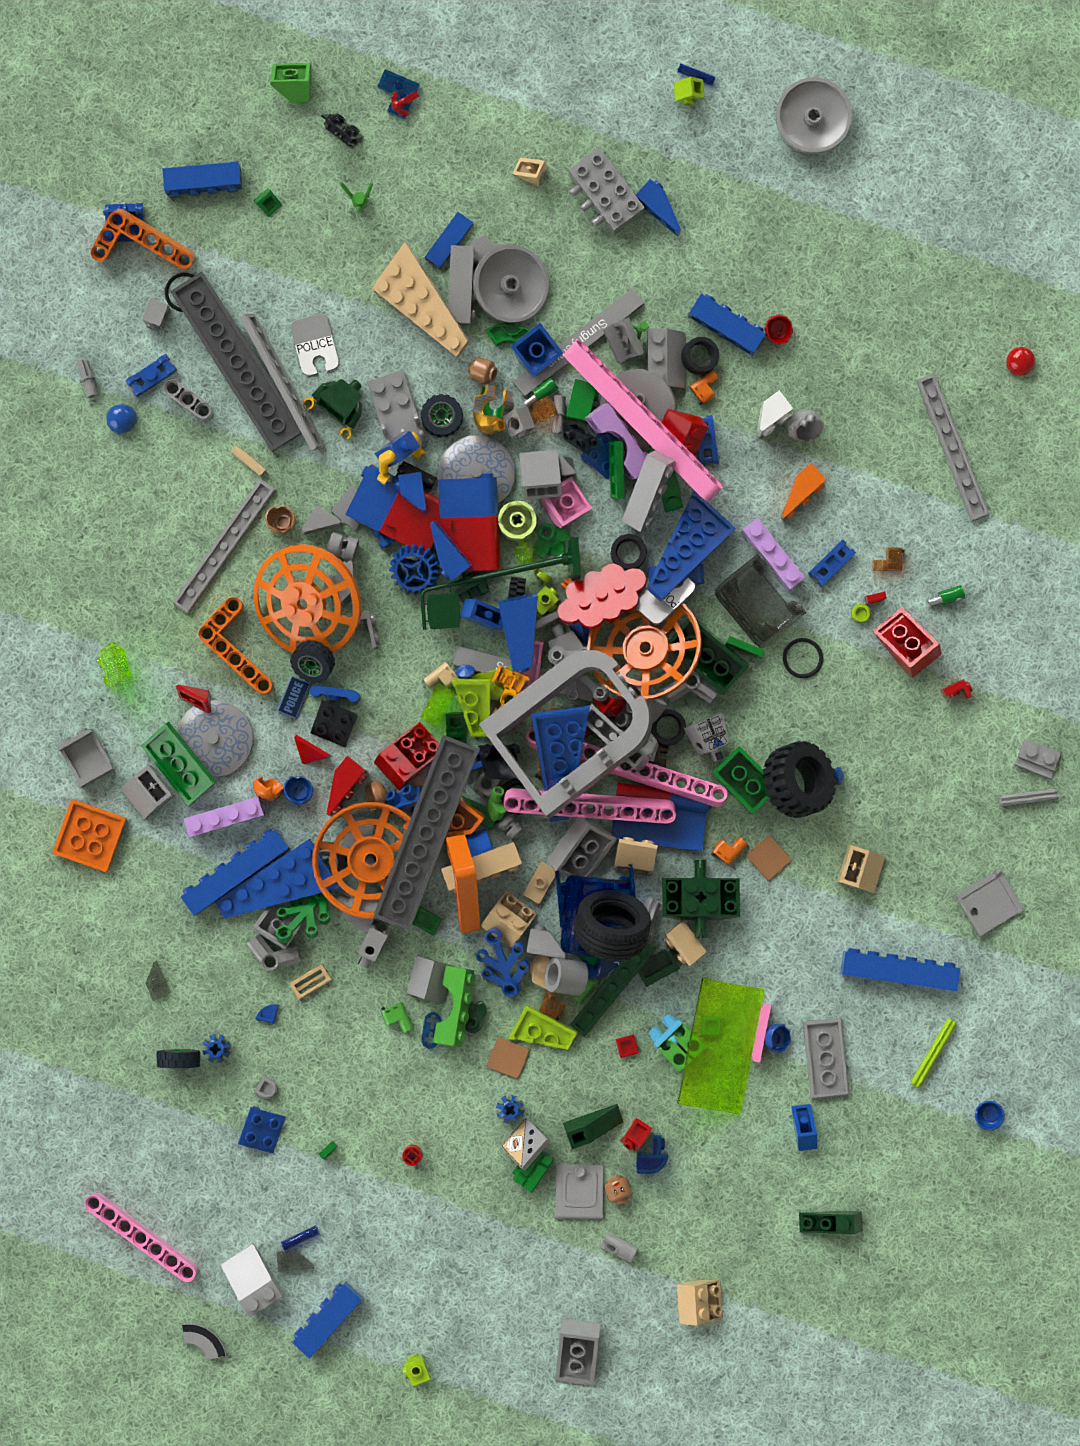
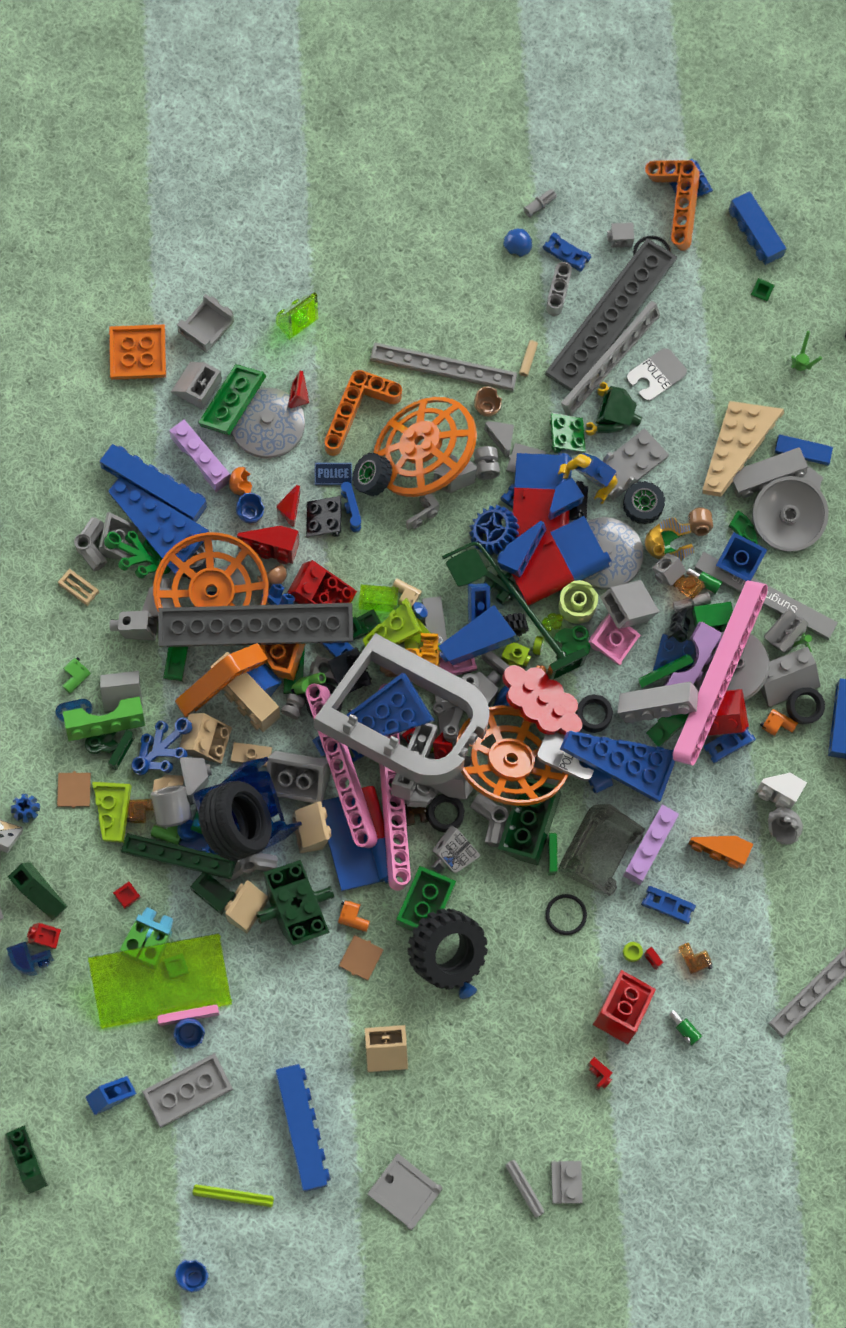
camera: 65 degrees right, 15 degrees down
clear smoke tile [145,960,172,1001] -> none
blue tile [255,1004,279,1024] -> none
light grey slope [558,456,576,478] -> none
none -> dark green tile [108,730,135,770]
none -> green hinge [549,413,586,453]

